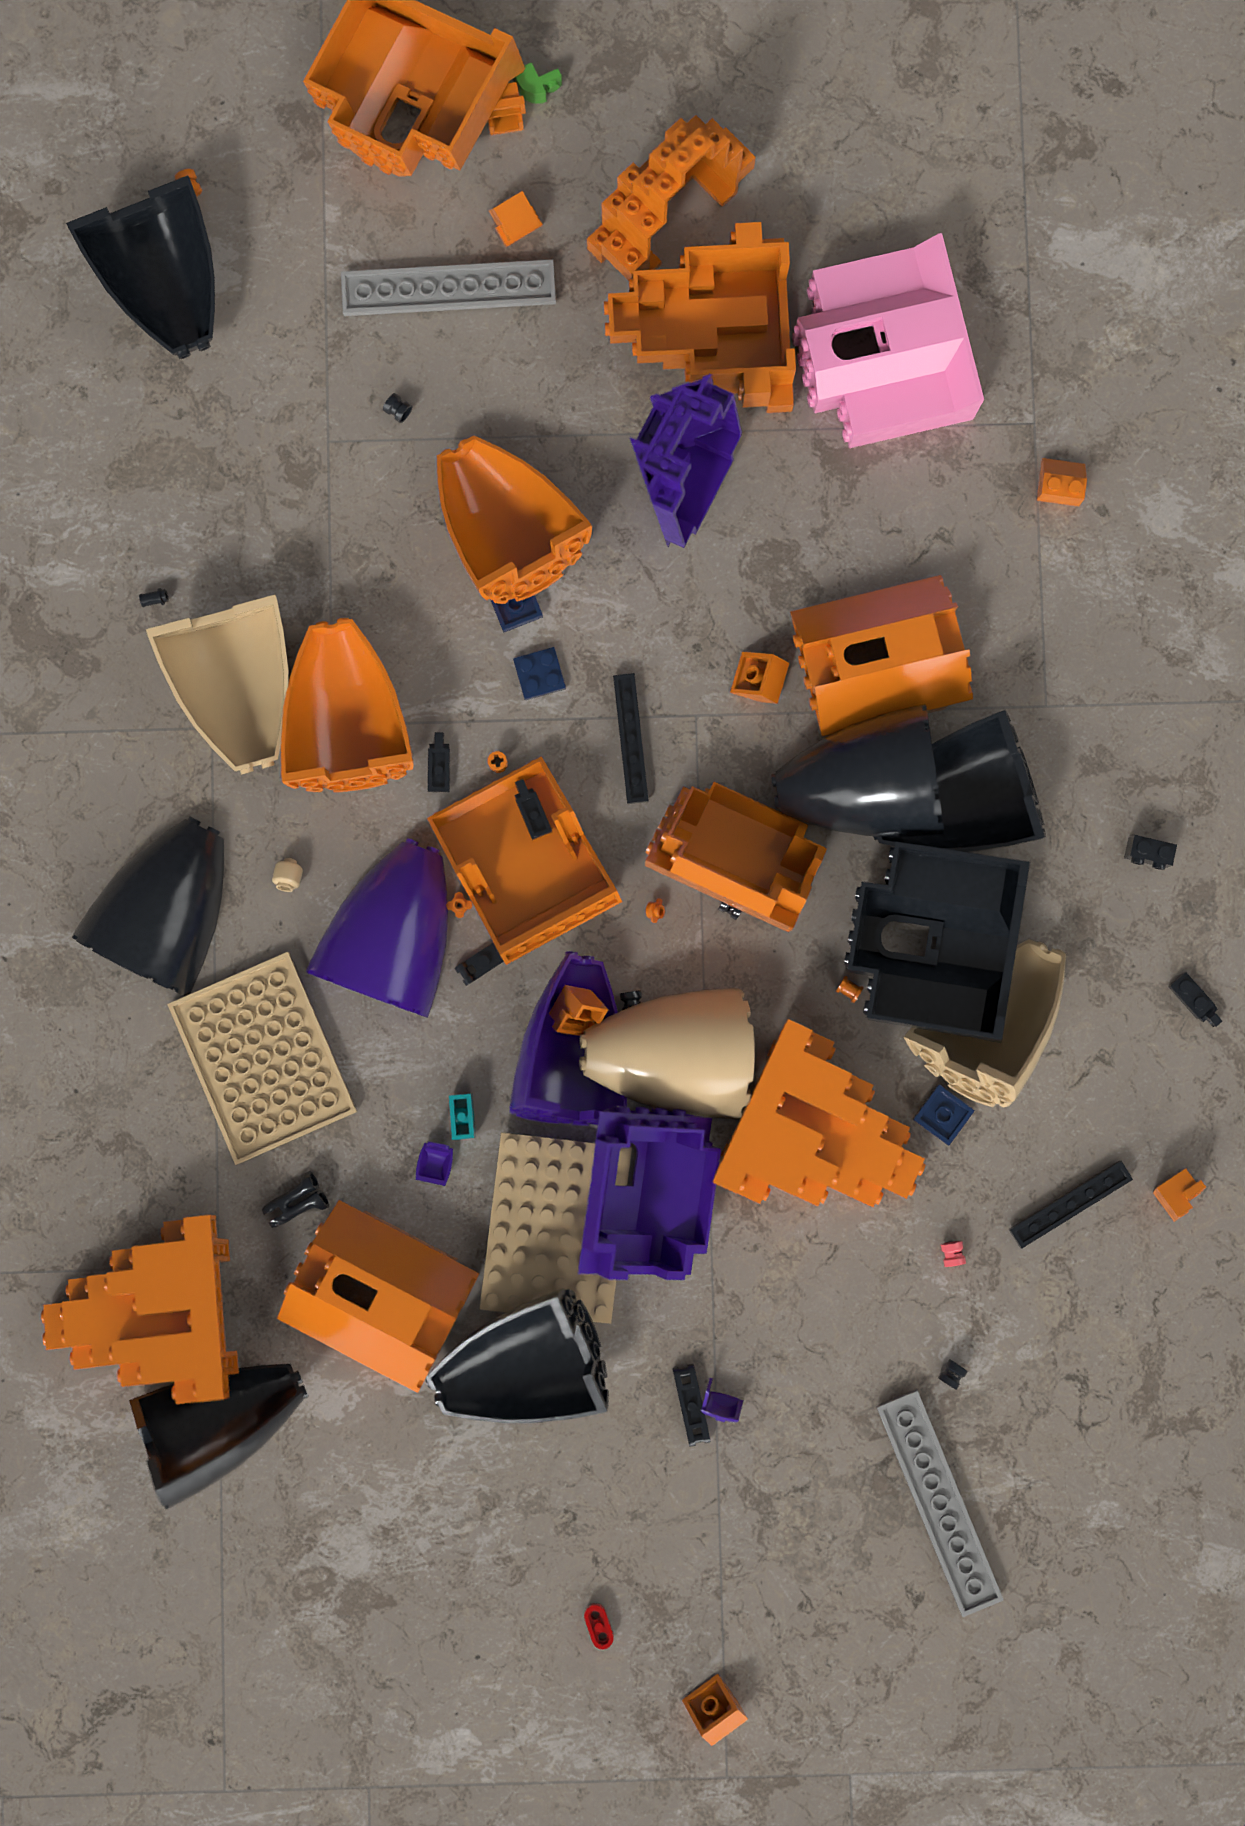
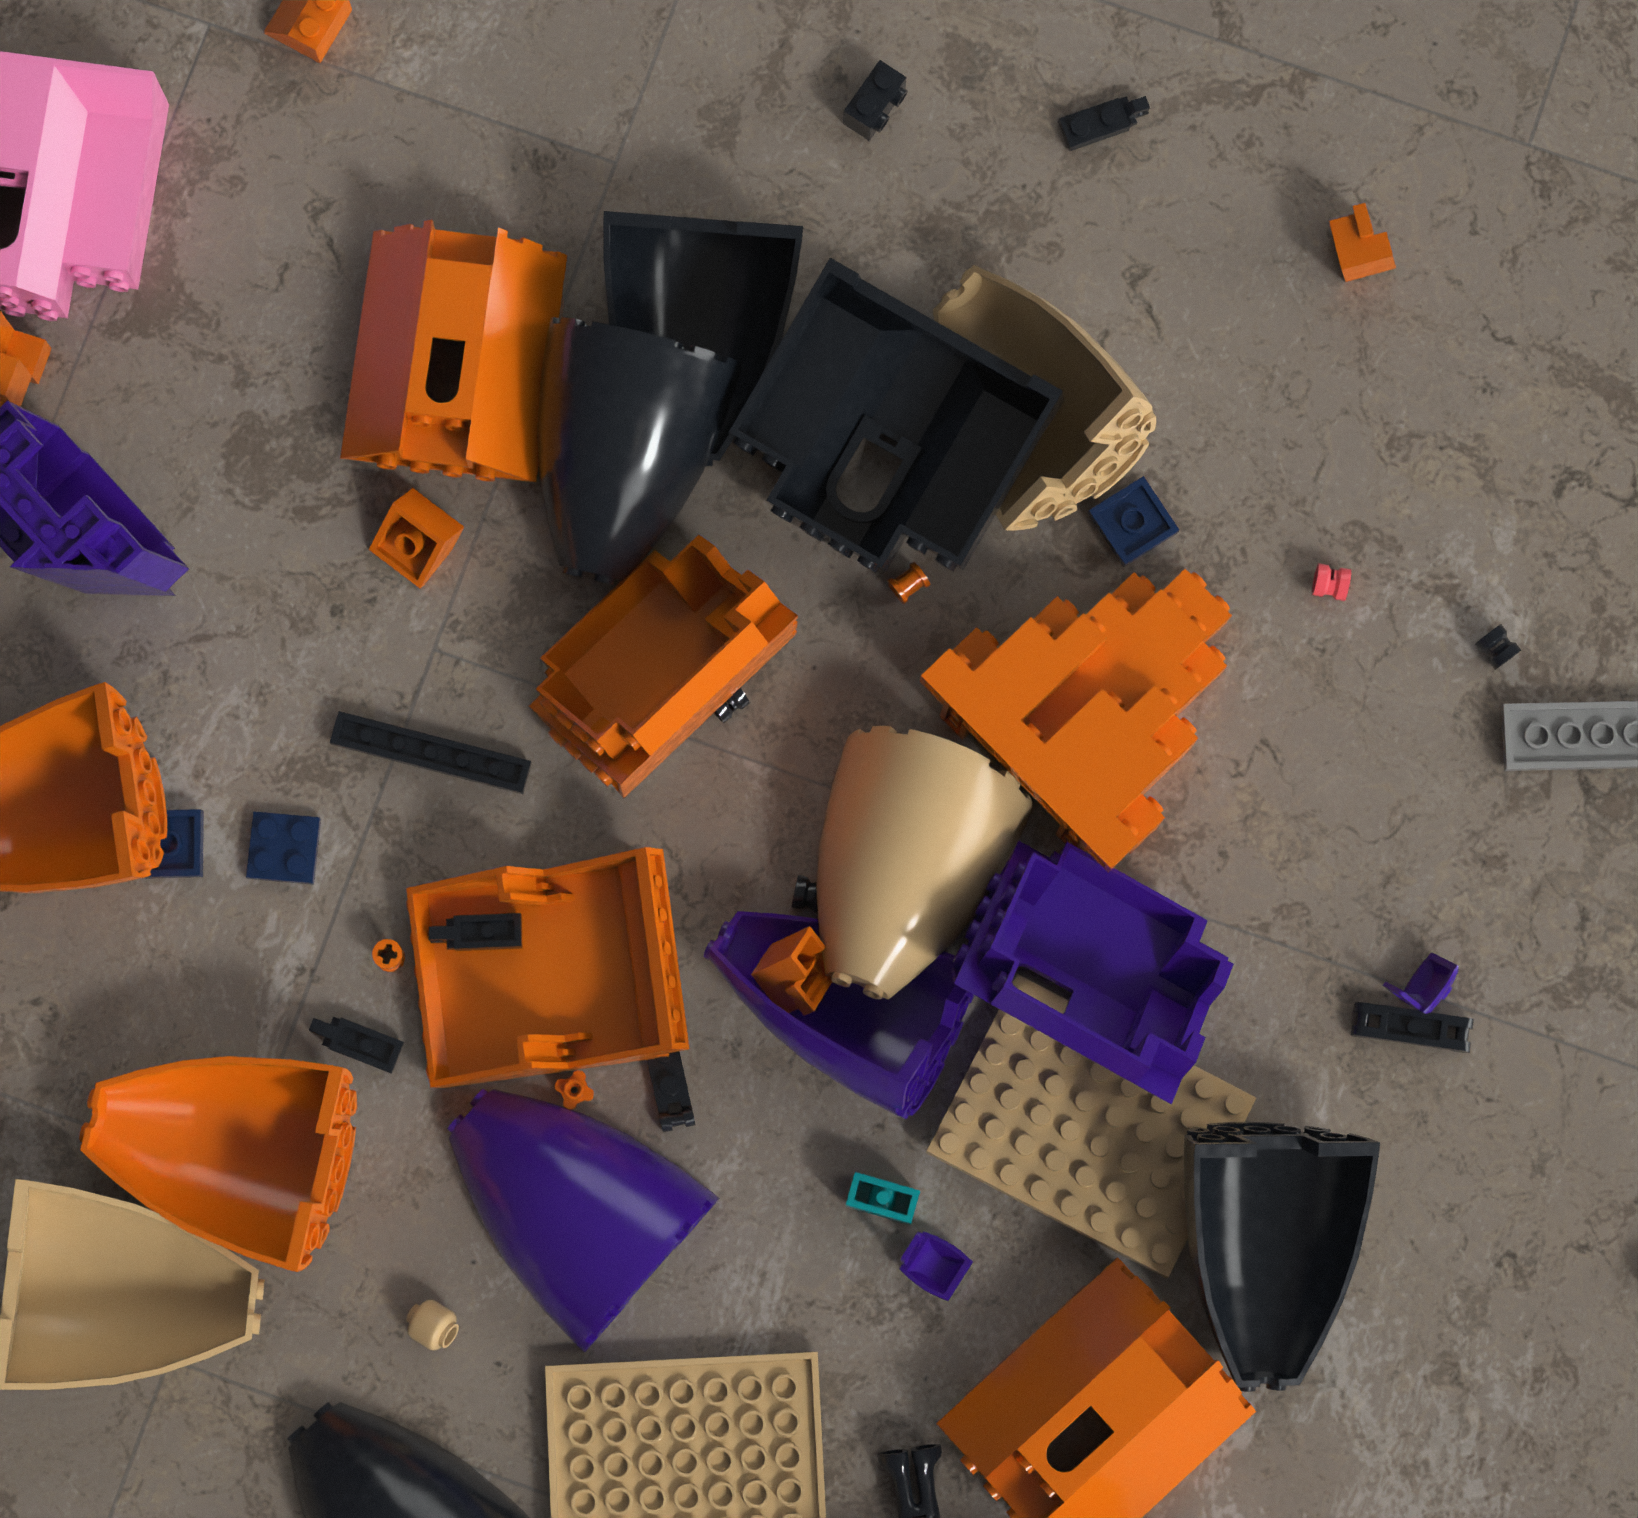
camera: 75 degrees left, 5 degrees down
orange plate [646,898,665,923] -> none
black plate [1008,1160,1133,1249] -> none

